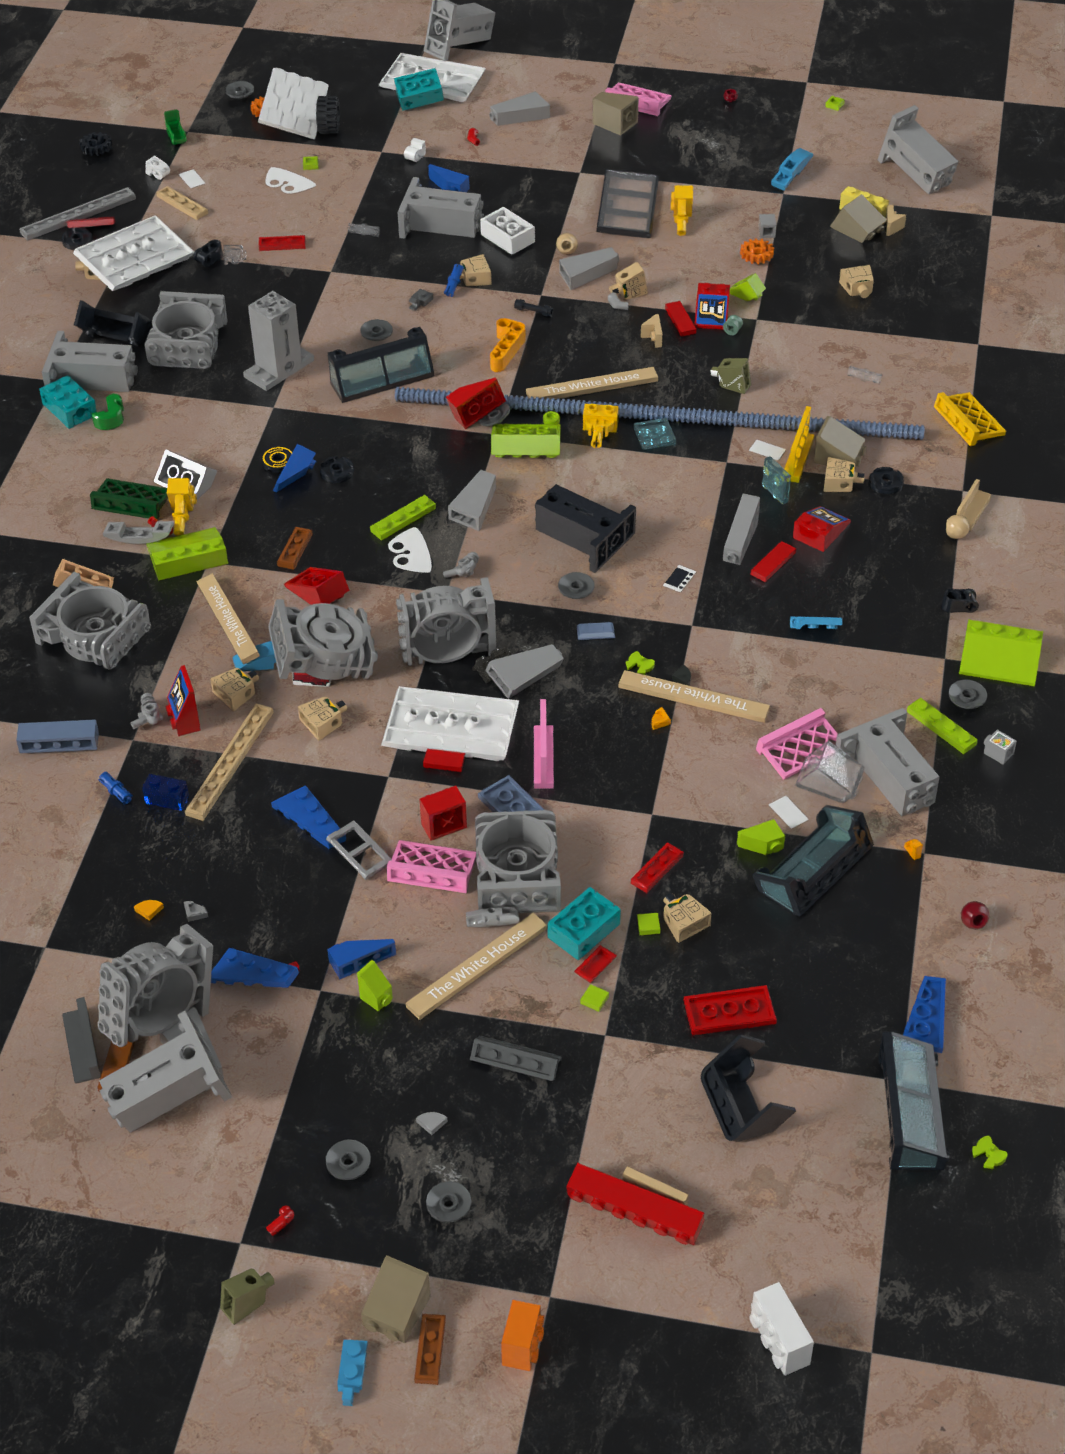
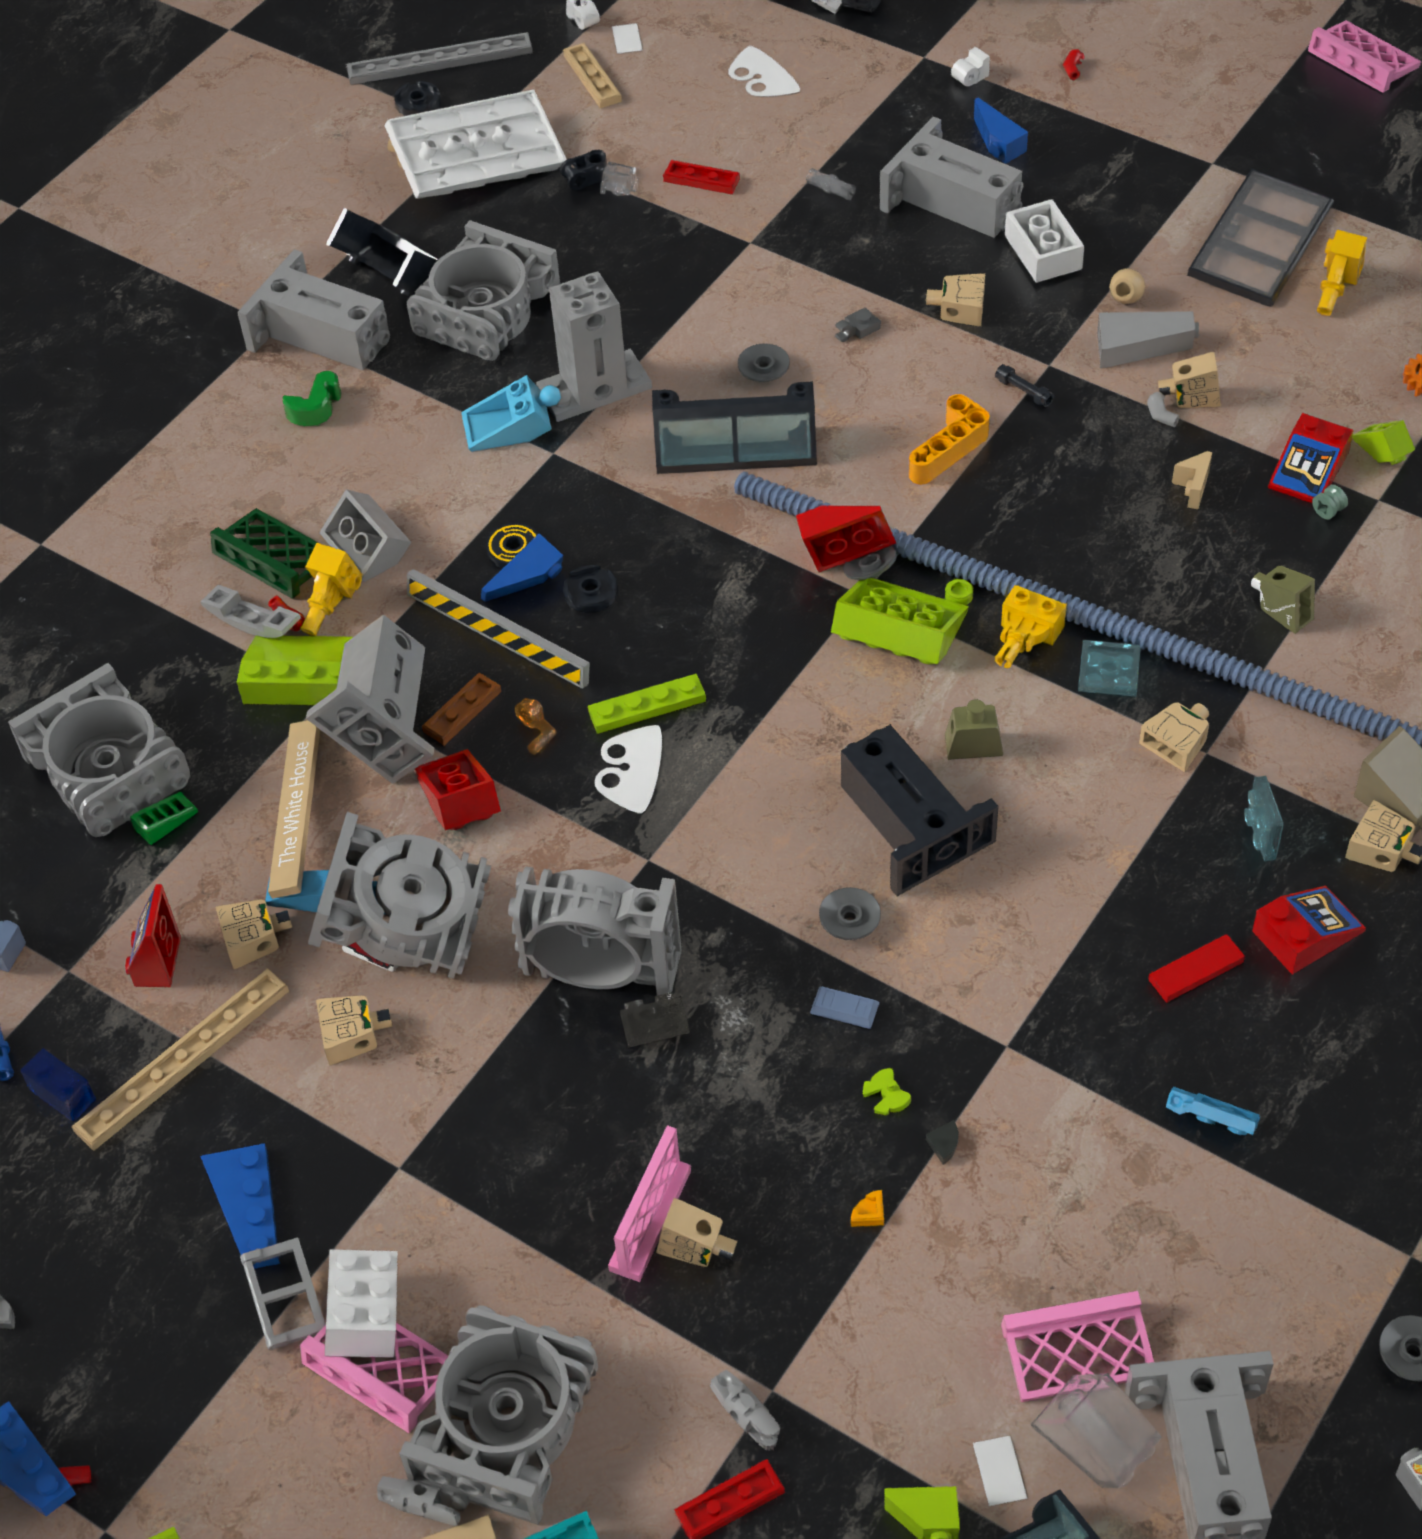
camera: 25 degrees right, 5 degrees up
teal piece [39,375,97,429] -> none
light nougat slope [53,559,114,588] -> none
red tile [67,217,115,228] -> none
light grey piece [131,693,163,729] -> none
lime tile [303,156,318,170] -> none
blue slope [327,939,396,979] -> none
white piece [381,686,519,761] -> none
red brick [419,786,467,841] -> none
red tile [423,748,465,772] -> none
light grey piece [443,552,479,579] -> none
blue pin [444,264,464,297] -> none
light grey slope [448,470,496,531] -> none
sand blue tile [478,775,545,812] -> none
light grey slope [485,644,564,699] -> none
light grey slope [489,91,550,126] -> none
tan tile [526,367,658,399] -> none
dark tan slope [592,92,639,135] -> none
tan tile [619,670,770,723] -> none
black sticker [663,565,696,592] -> none
red tile [665,301,696,337] -> none
light grey slope [723,493,760,565] -> none
white sticker [749,440,786,460] -> none
yellow fence [782,406,814,483] -> none
lime plate [907,697,978,754] -> none
none -> green slope [130,792,198,845]
none -> light grey brick [306,615,434,784]
none -> white brick [325,1250,398,1357]
none -> tile [407,569,590,689]
none -> medium azure slope [461,375,561,452]
none -> clear orange plate [515,698,556,754]
none -> tan torso [656,1198,737,1267]
none -> light grey hinge [710,1370,780,1451]
none -> olive torso [945,699,1003,760]
none -> tan torso [1139,703,1209,772]

